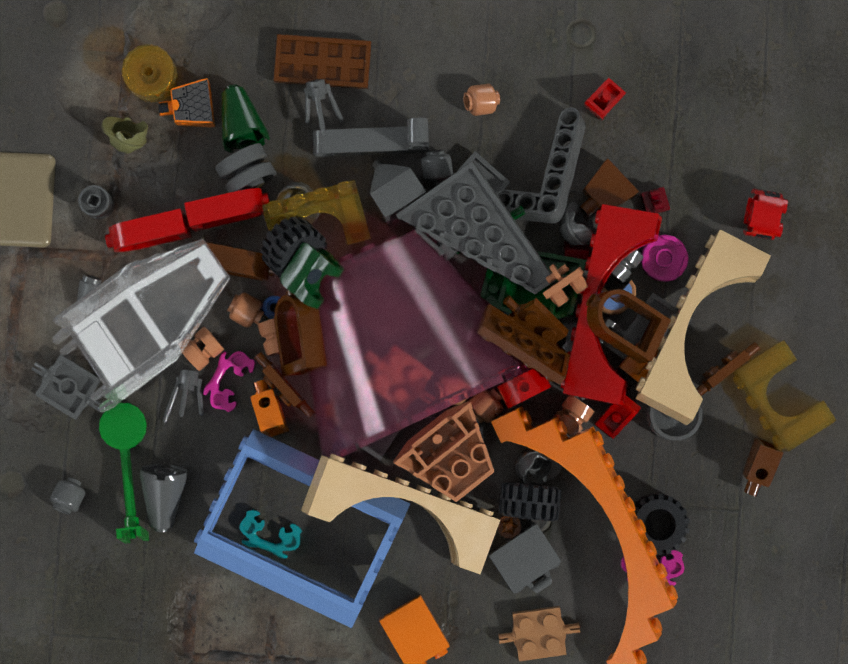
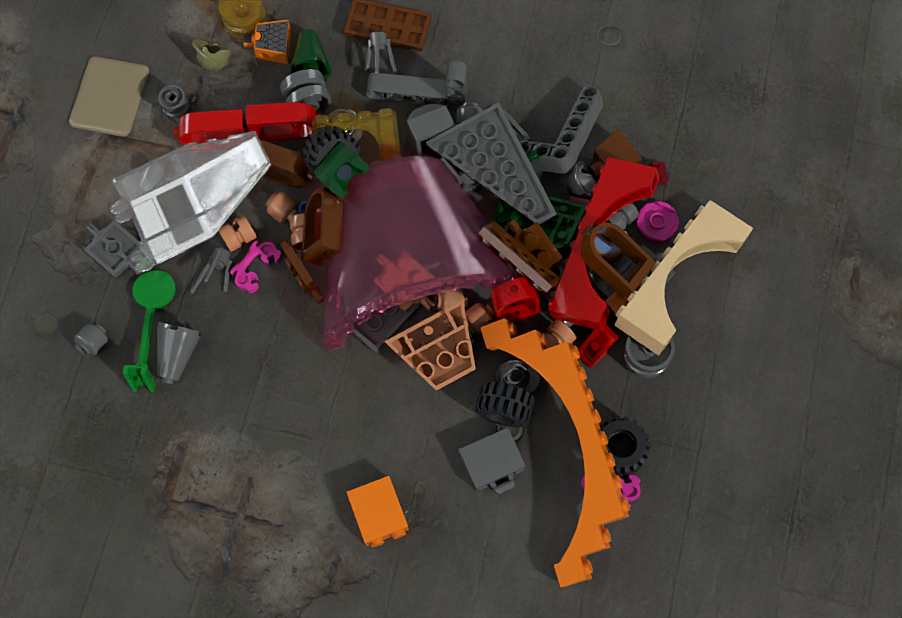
camera: 15 degrees right, 15 degrees down
medium blue door [194,429,410,628] -> none
teal helmet [240,510,302,558] -> none
orange torso [250,380,289,437] -> none
tan arch [301,454,500,574] -> none
nougat head [463,84,500,116] -> none
reddish brown tile [497,516,521,539] -> none
medium nougat plate [498,606,580,661] -> none
nougat hips [543,264,588,307] -> none
red slope [584,78,626,121] -> none
reddish brown plate [696,342,761,396] -> none
clear yellow arch [732,340,837,452] -> none
red brick [743,188,788,240] -> none
reddish brown torso [743,438,783,497] -> none

